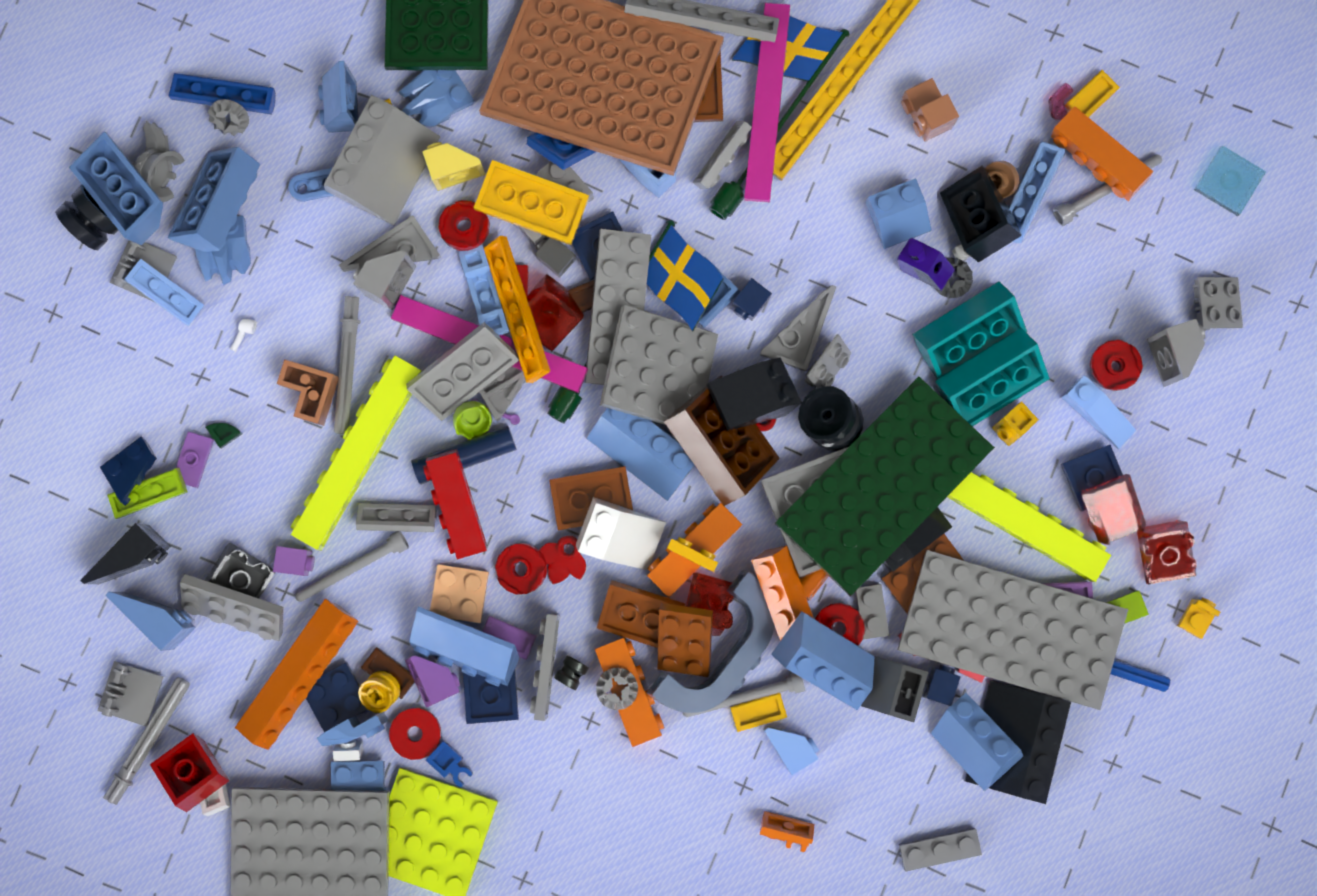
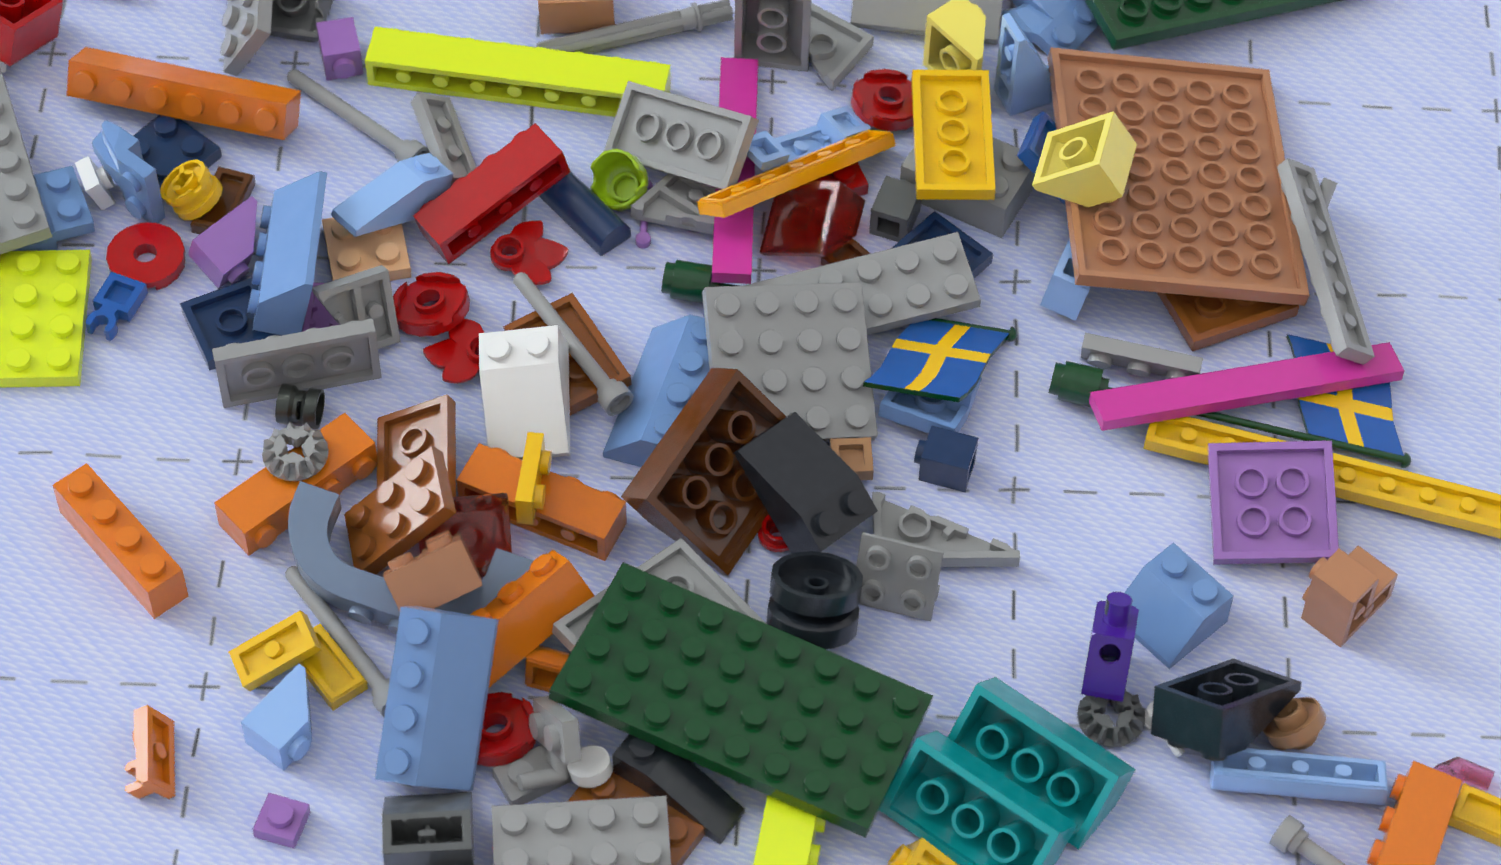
camera: 65 degrees right, 30 degrees down
none -> orange brick [52,463,188,619]
none -> yellow plate [229,610,322,691]
none -> medium lavender plate [252,793,311,849]
none -> light grey wing [312,265,401,349]
none -> light blue slope [331,153,454,237]
none -> nougat brick [383,530,483,611]
none -> red plate [490,220,568,285]
none -> light grey piece [513,272,634,416]
none -> light grey plate [517,696,582,791]
none -> white tile [567,745,613,788]
none -> medium nougat plate [830,437,874,480]
none -> light blue slope [994,13,1052,116]
none -> light yellow slope [1032,111,1137,207]
none -> medium lavender plate [1207,441,1339,565]

